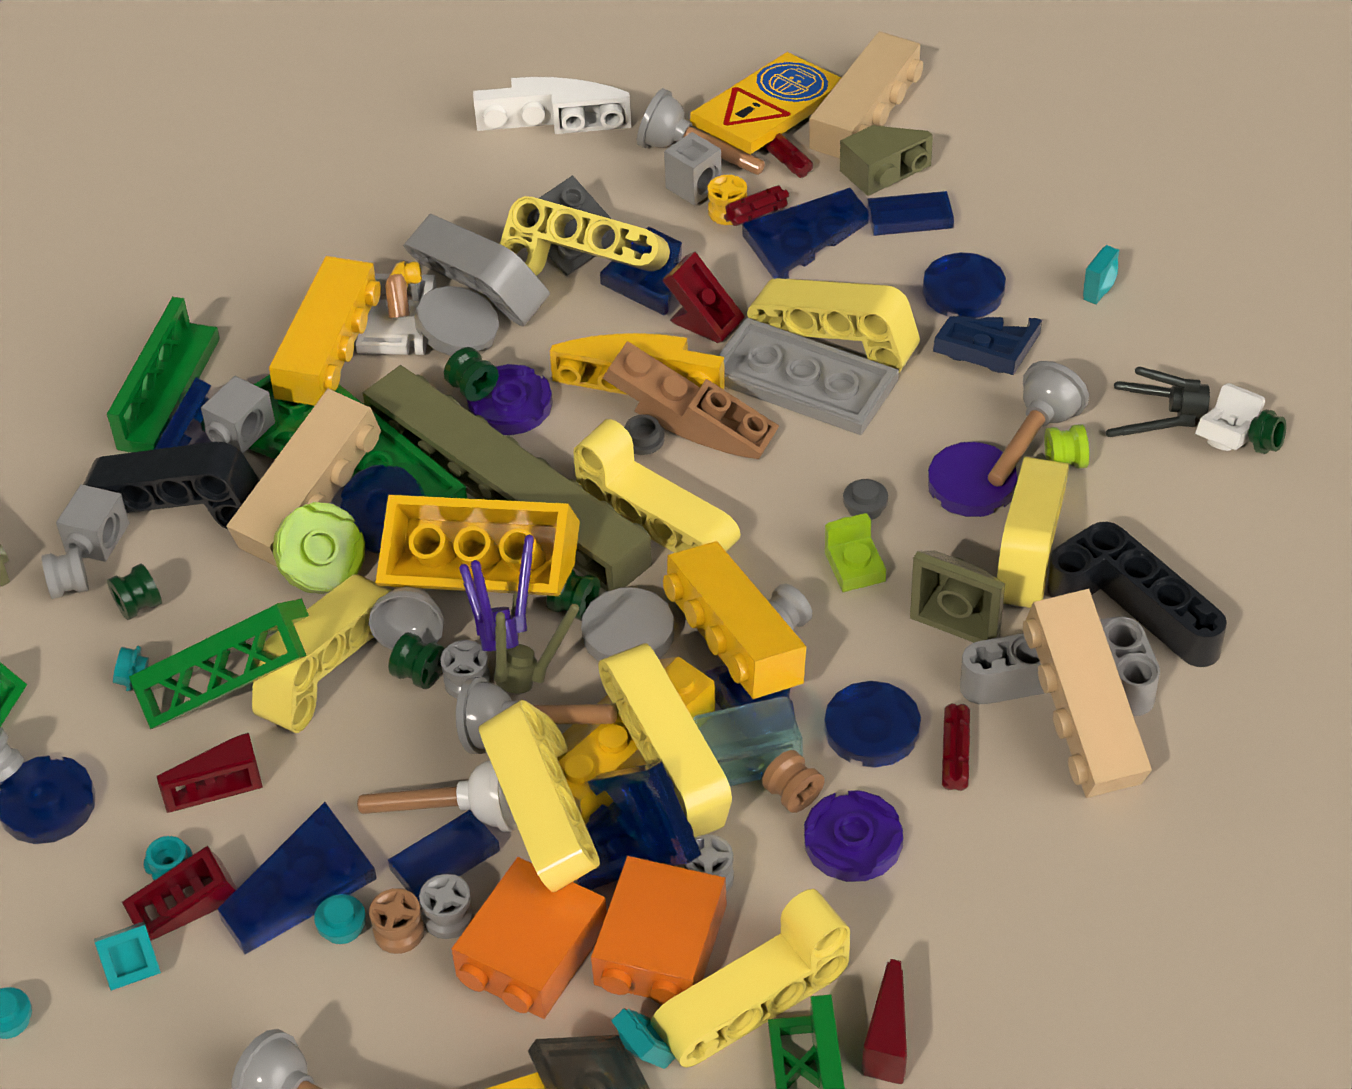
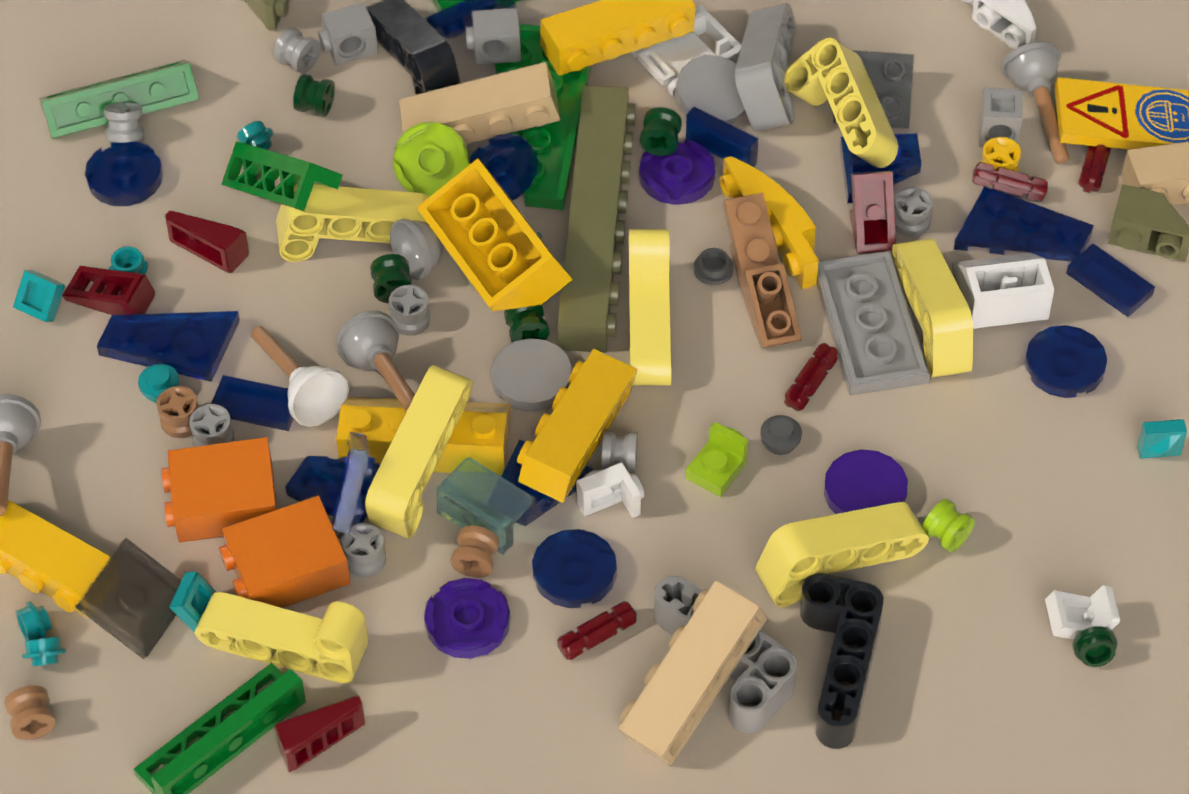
camera: 50 degrees right, 5 degrees up
medium nougat arm [385,261,422,318] -> none
dark purple plant [459,534,534,651] -> none
light yellow beam [479,700,600,892] -> none
olive plant [493,591,579,694] -> none
olive slope [910,550,1005,643] -> none
dark blue wing [933,316,1042,375] -> none
light grey piece [988,361,1089,487] -> none
pearl dark grey plant [1106,366,1210,437] -> none
none -> white bracket [576,462,644,518]
none -> clear blue tile [686,106,758,167]
none -> dark red axle [784,343,838,411]
none -> light grey wheel [894,187,933,237]
none -> white slope [953,253,1054,329]

